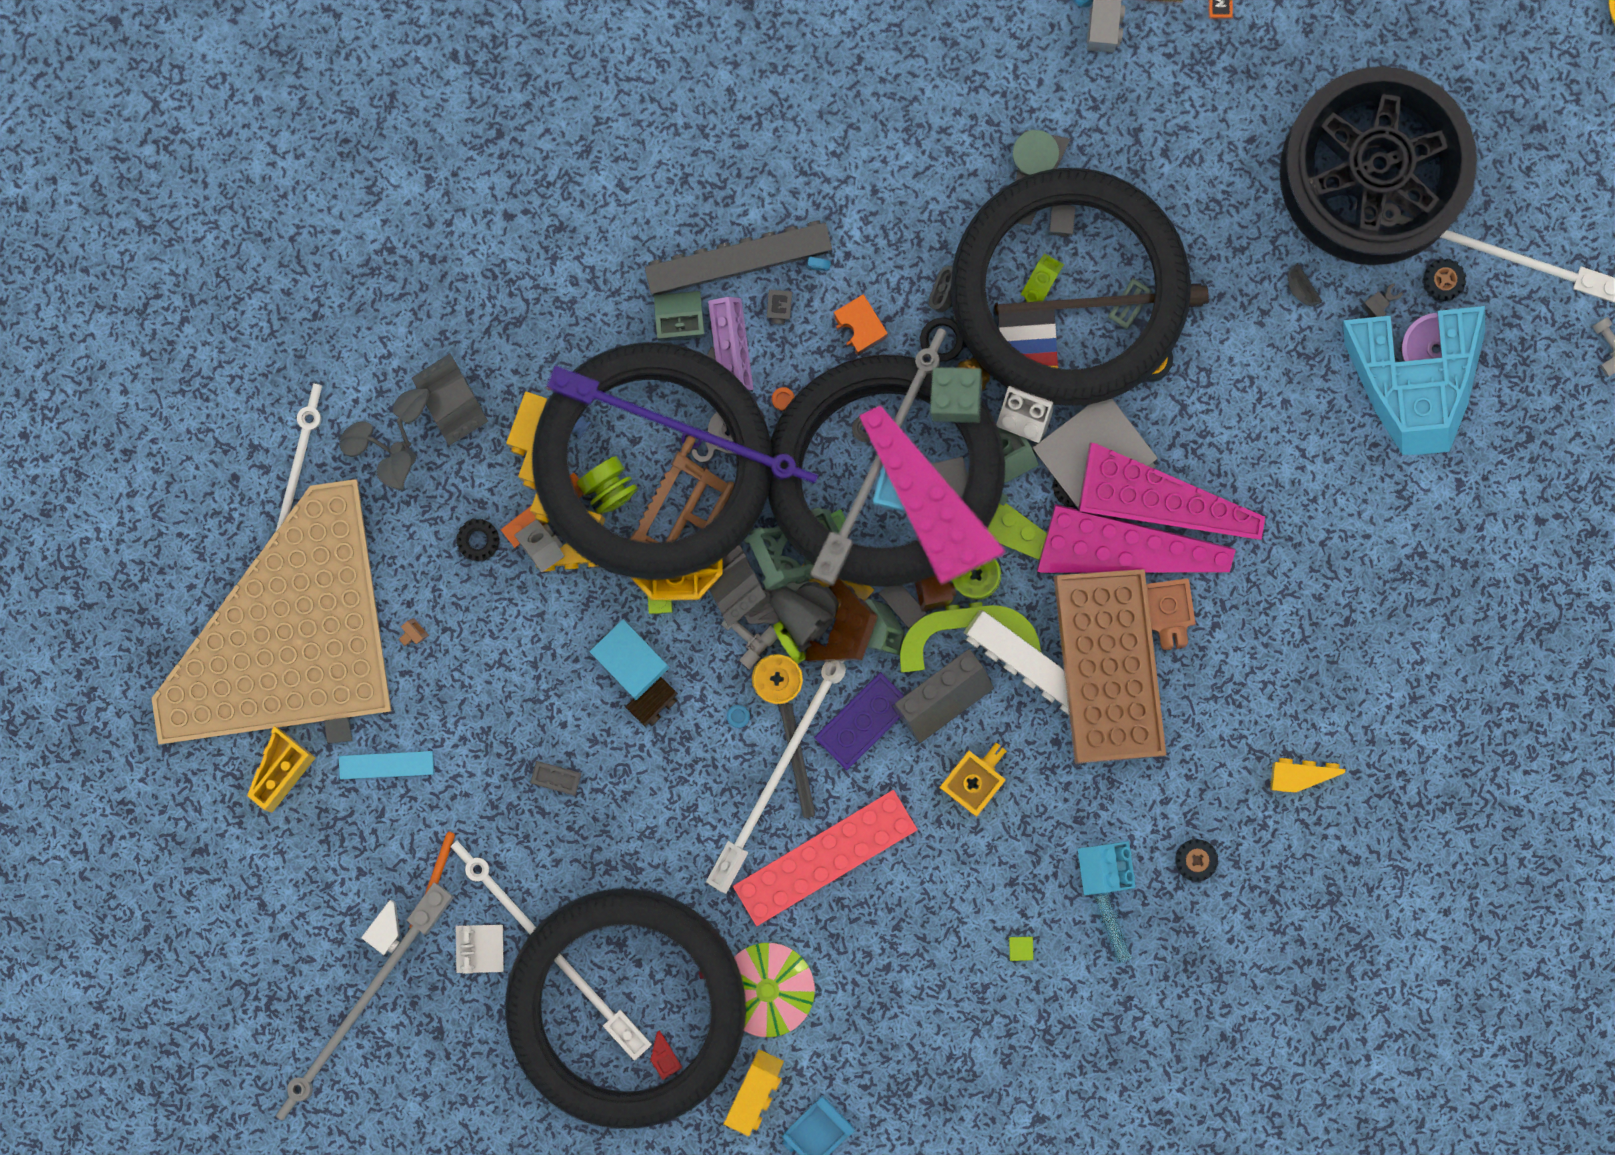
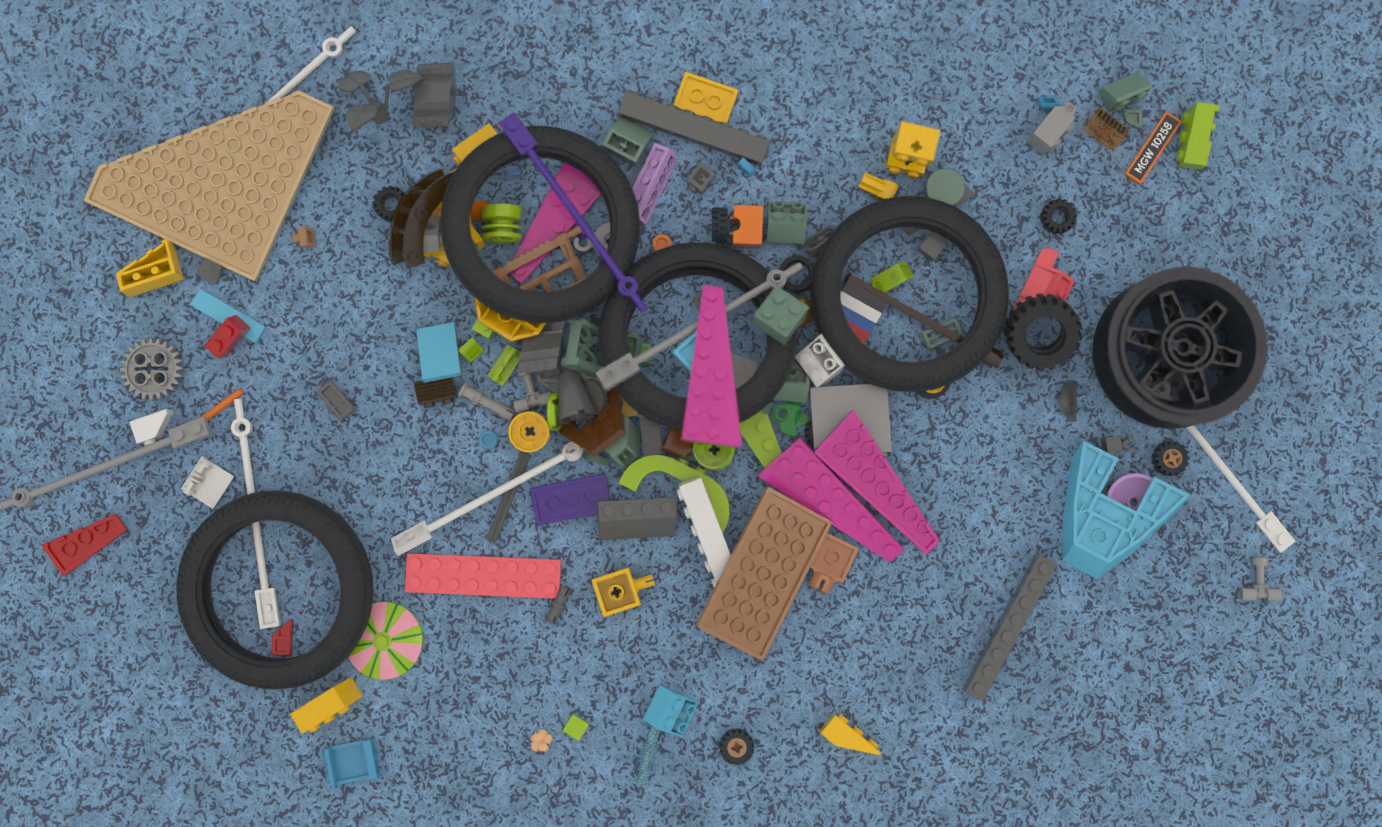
camera: 30 degrees right, 0 degrees up
none -> red wing [41,514,129,576]
none -> light grey gear [119,338,185,400]
none -> red brick [204,315,250,359]
none -> dark brown fence [388,169,455,269]
none -> light grey pin [457,382,515,422]
none -> lime tile [458,337,484,363]
none -> lime hinge [487,345,521,386]
none -> dark pink wing [509,134,601,284]
none -> light nougat plant [530,729,553,752]
none -> dark grey pin [545,584,572,625]
none -> sand green tile [582,450,609,466]
none -> yellow tile [673,71,739,124]
none -> black wheel [712,207,728,242]
none -> sand green slope [767,201,807,244]
none -> green plate [771,401,809,437]
none -> yellow piece [858,172,899,200]
none -> yellow plate [885,121,940,179]
none -> dark grey brick [962,554,1057,701]
none -> black tyre [1004,293,1083,371]
none -> coral plate [1014,248,1075,310]
none -> black tyre [1040,198,1077,235]

